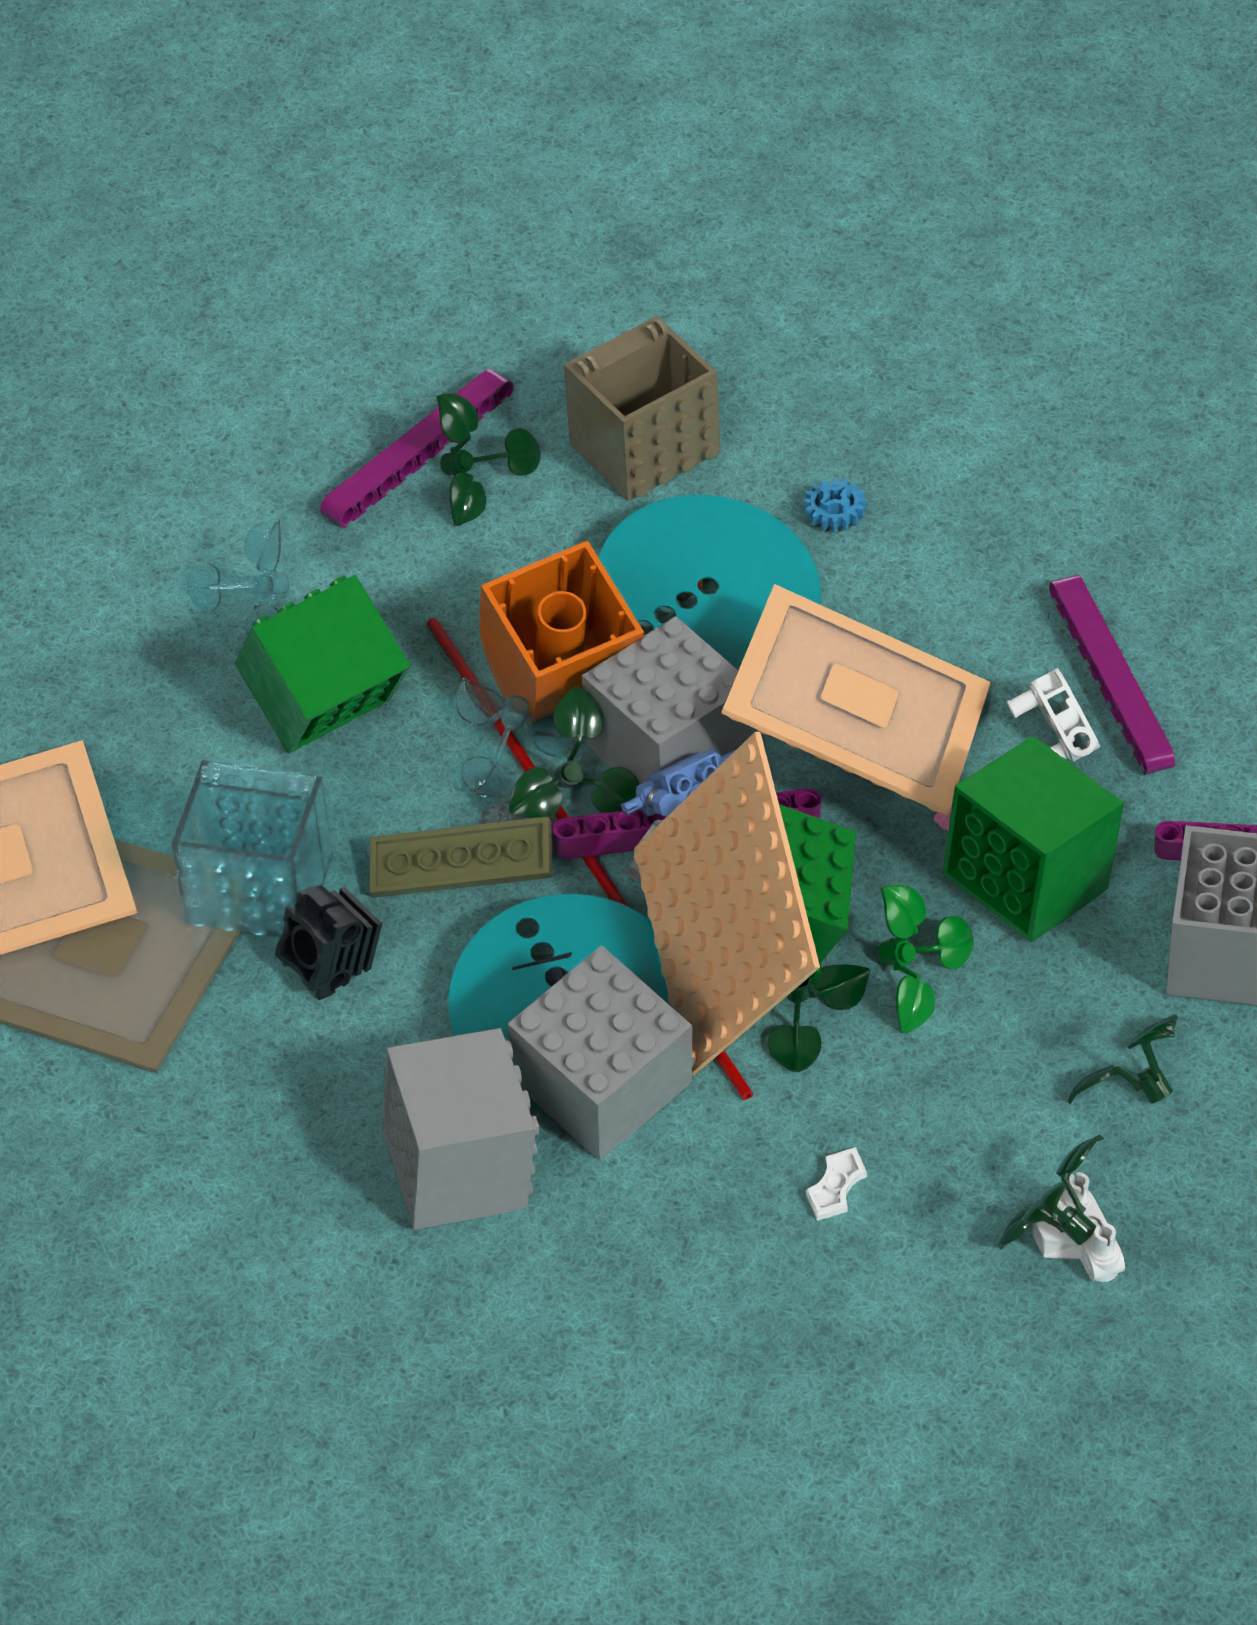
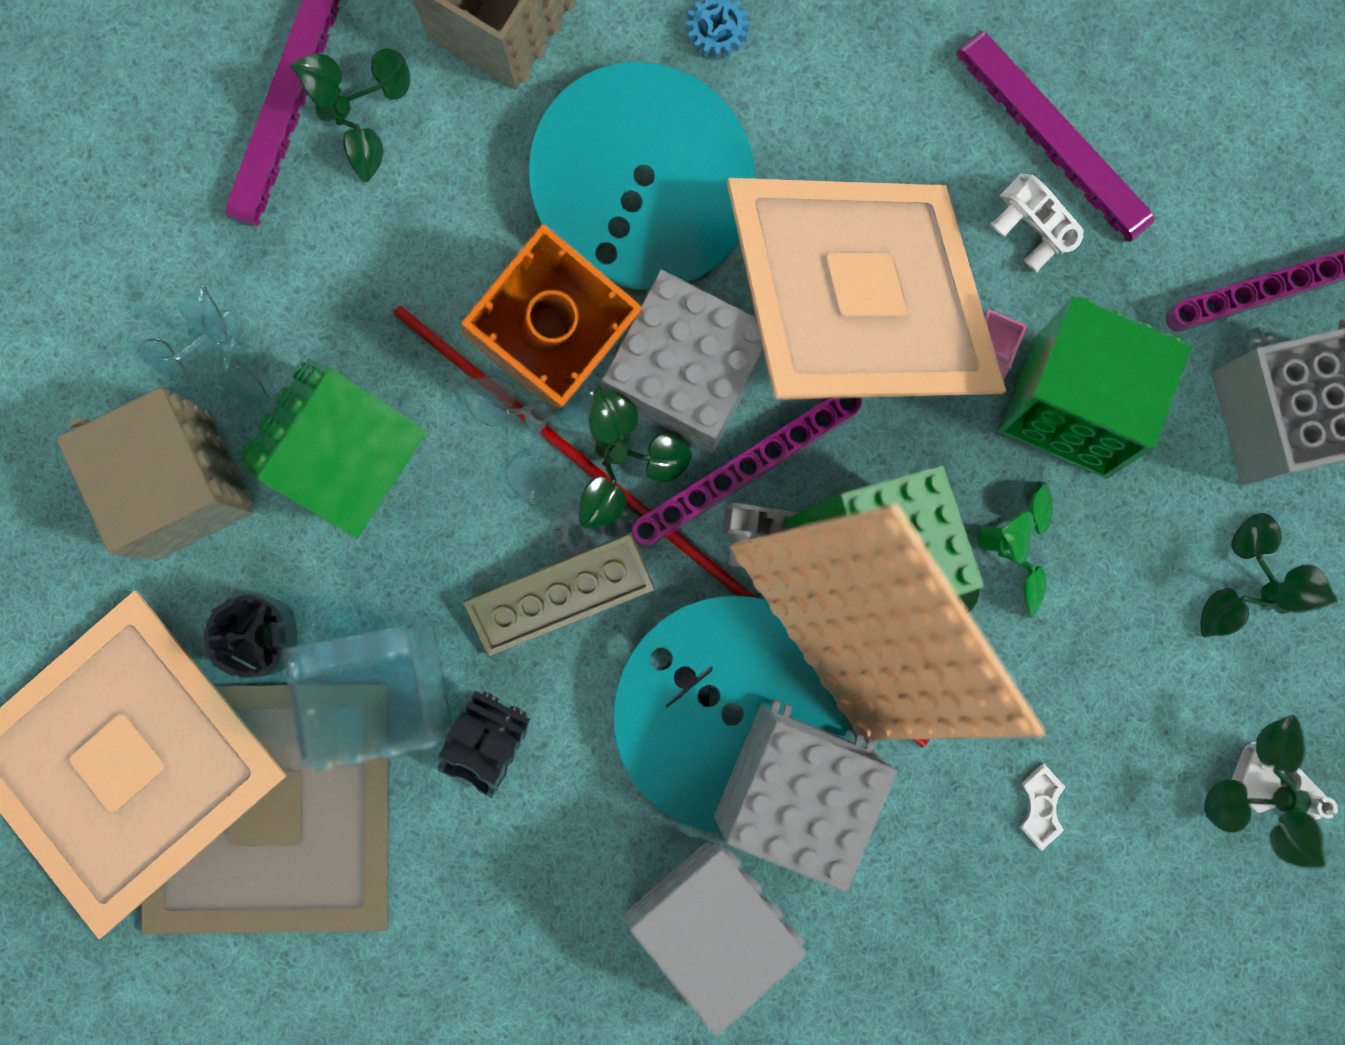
camera: 25 degrees left, 35 degrees up
medium blue piece [621,749,736,817] -> none
none -> dark tan piece [56,387,254,561]
none -> black piece [204,595,297,678]

